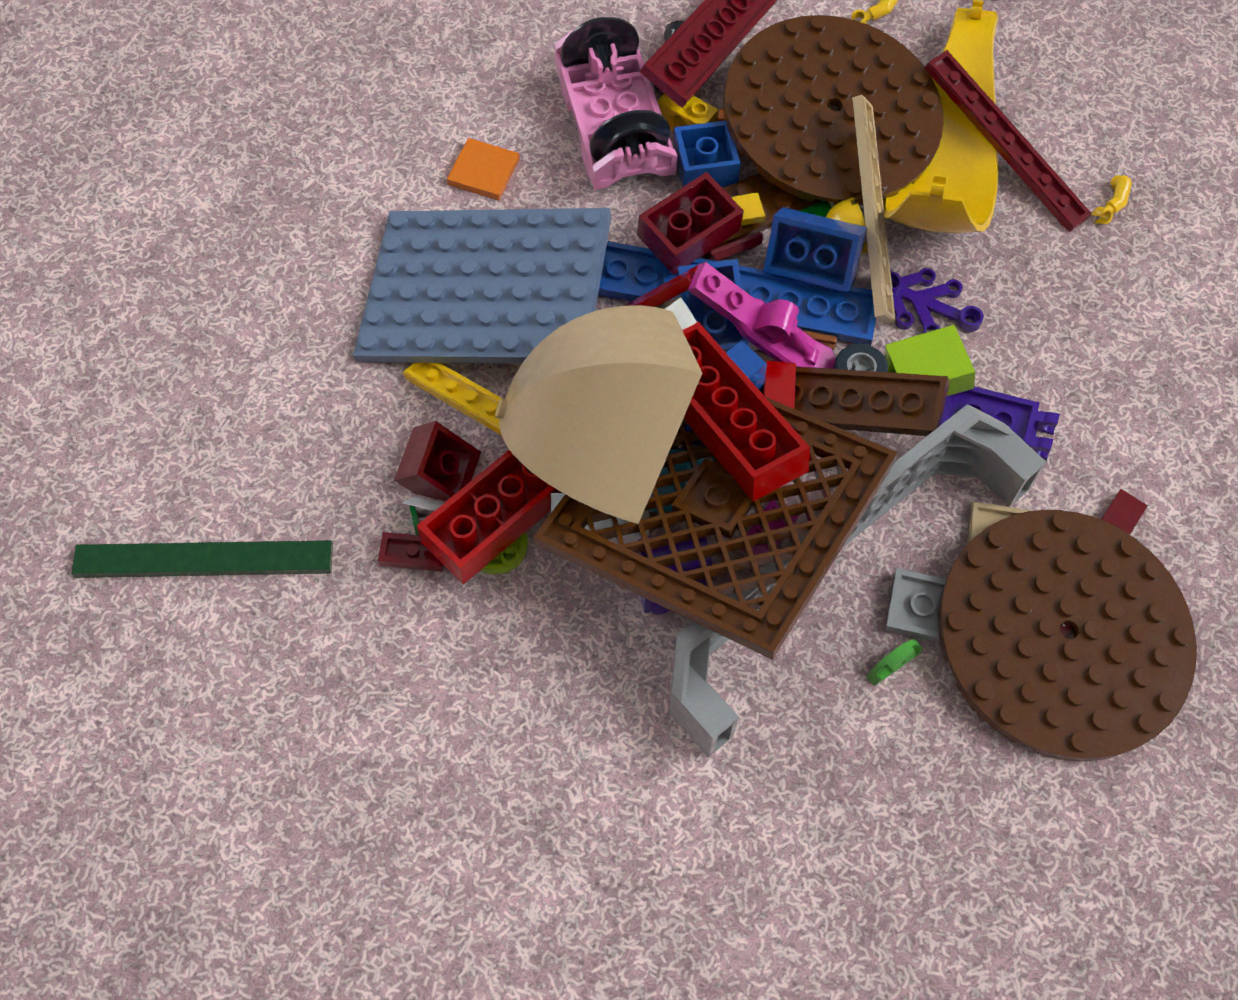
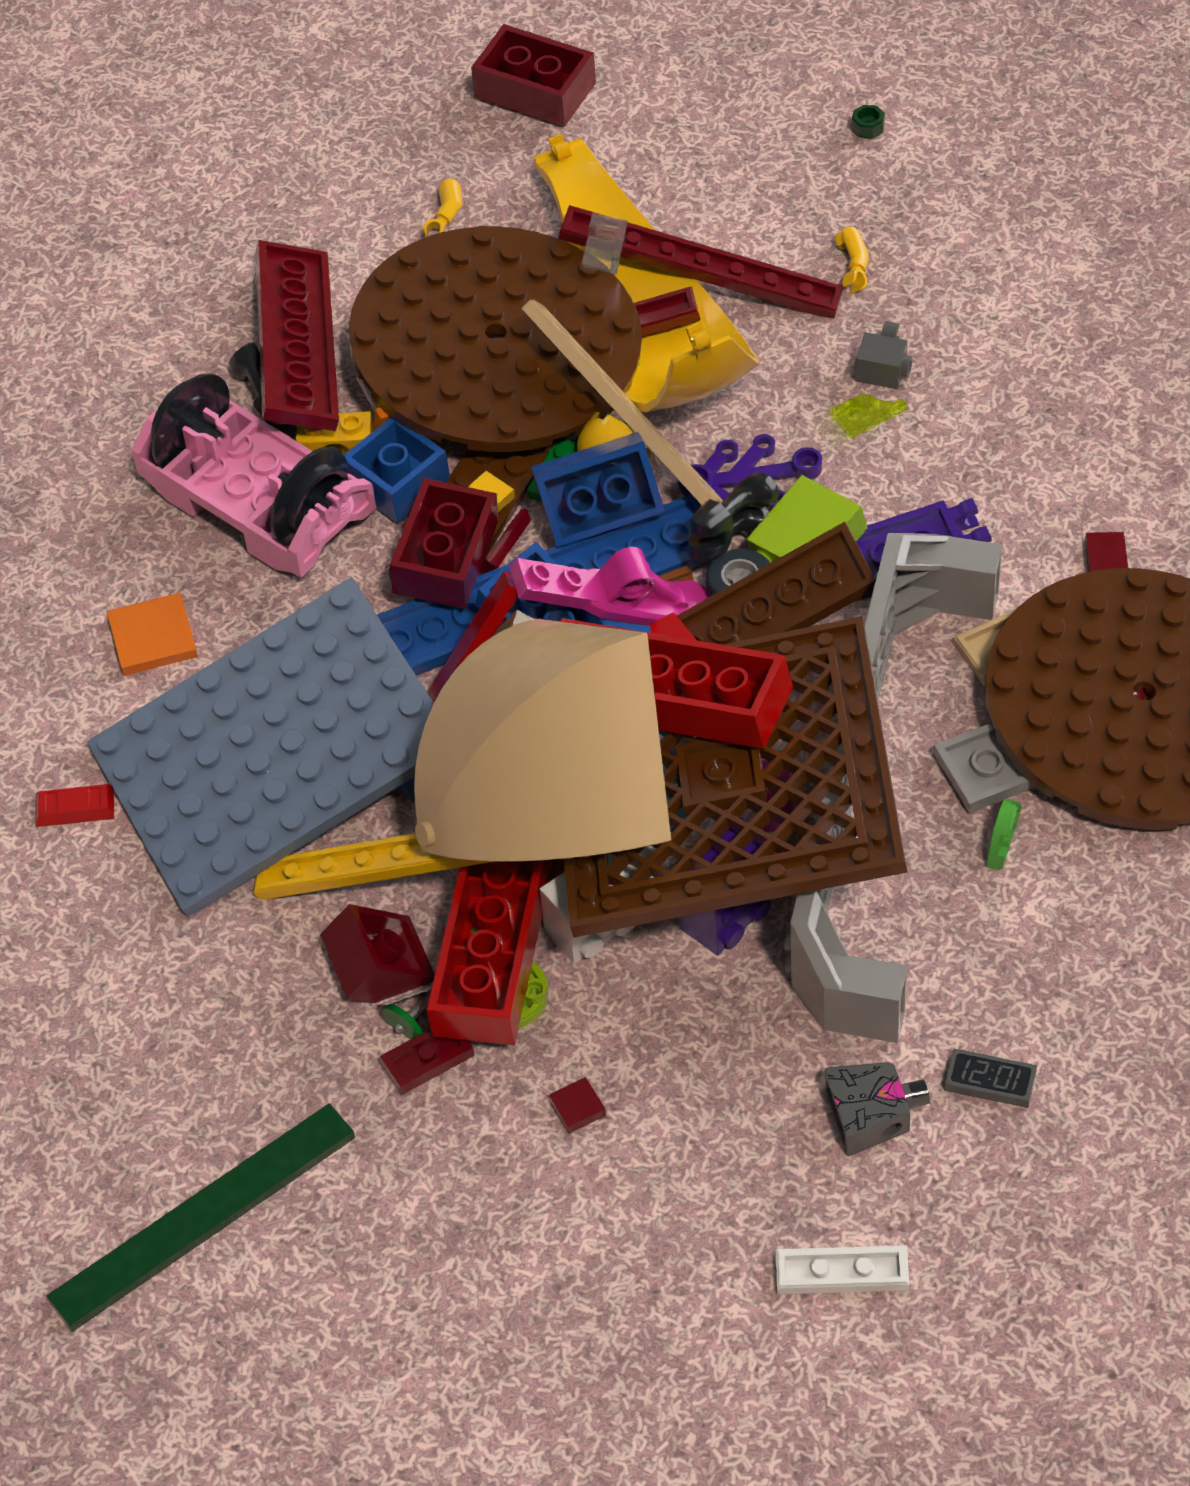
camera: 30 degrees left, 10 degrees down
none -> red tile [35,784,115,827]
none -> dark red tile [549,1077,606,1134]
none -> clear panel [582,213,628,274]
none -> dark red tile [634,286,701,337]
none -> black piece [687,472,779,561]
none -> white tile [776,1245,909,1294]
none -> dark grey torso [825,1062,930,1156]
none -> clear neon green tile [830,394,908,439]
none -> dark green tile [852,105,885,138]
none -> dark grey brick [855,321,913,389]
none -> tile [945,1048,1037,1108]

